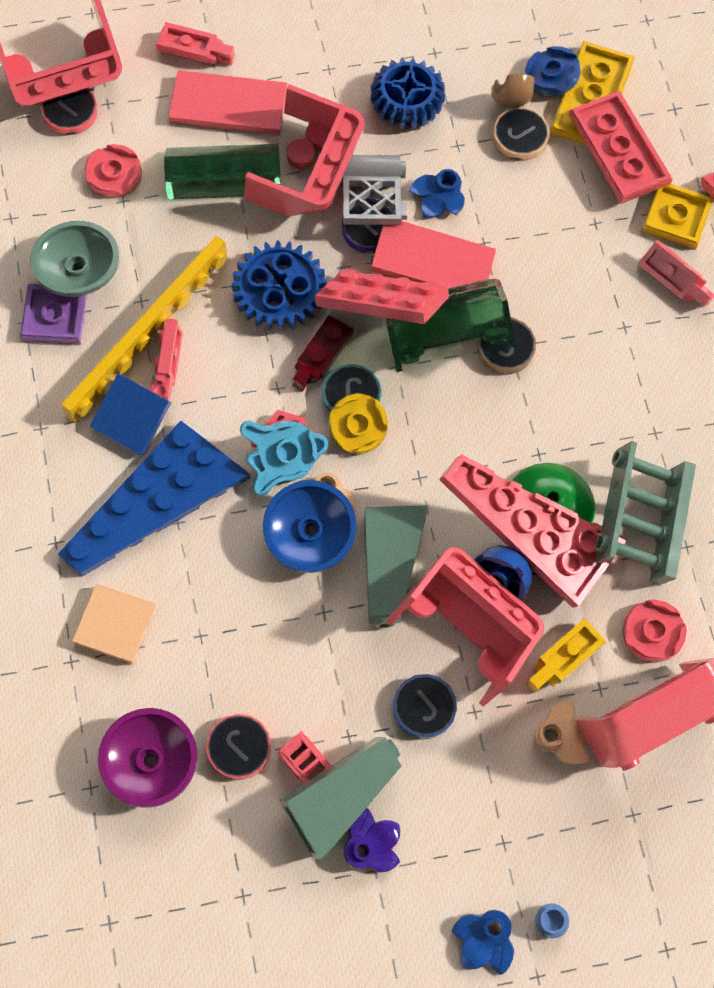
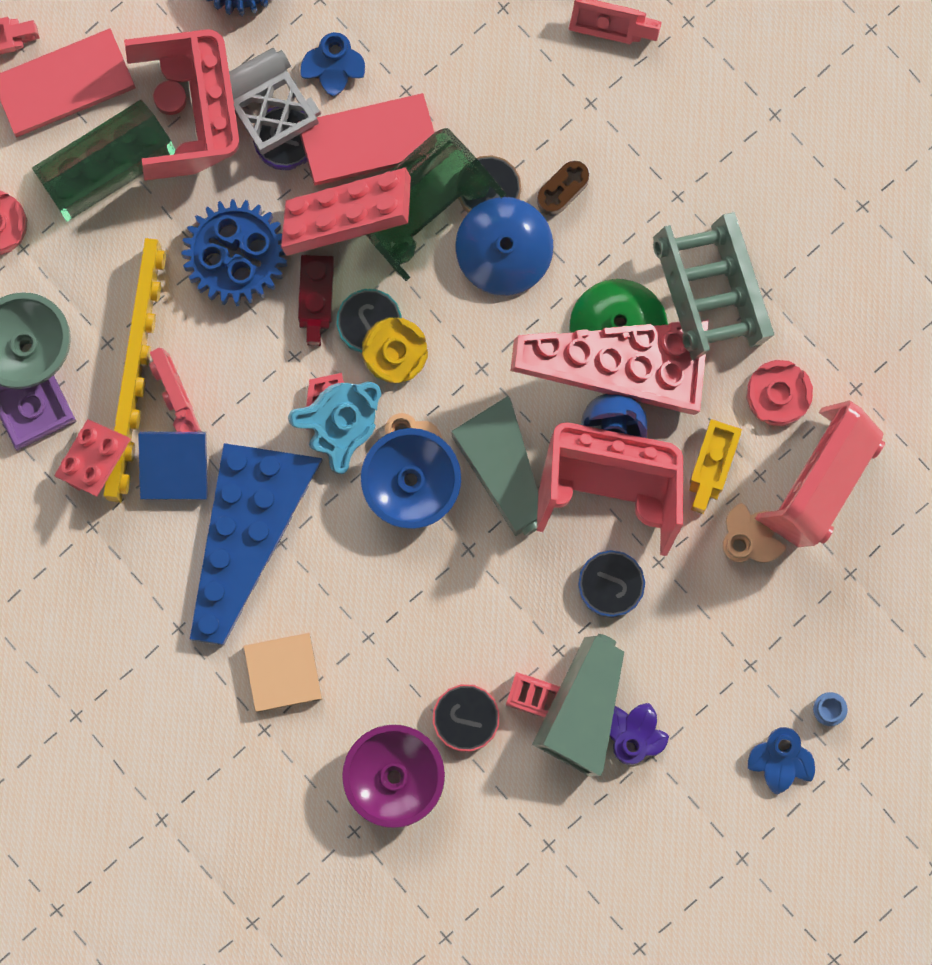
camera: 25 degrees left, 10 degrees up
none -> coral hinge [54,419,131,497]
none -> blue dish [455,197,554,296]
none -> reddish brown beam [537,161,589,216]

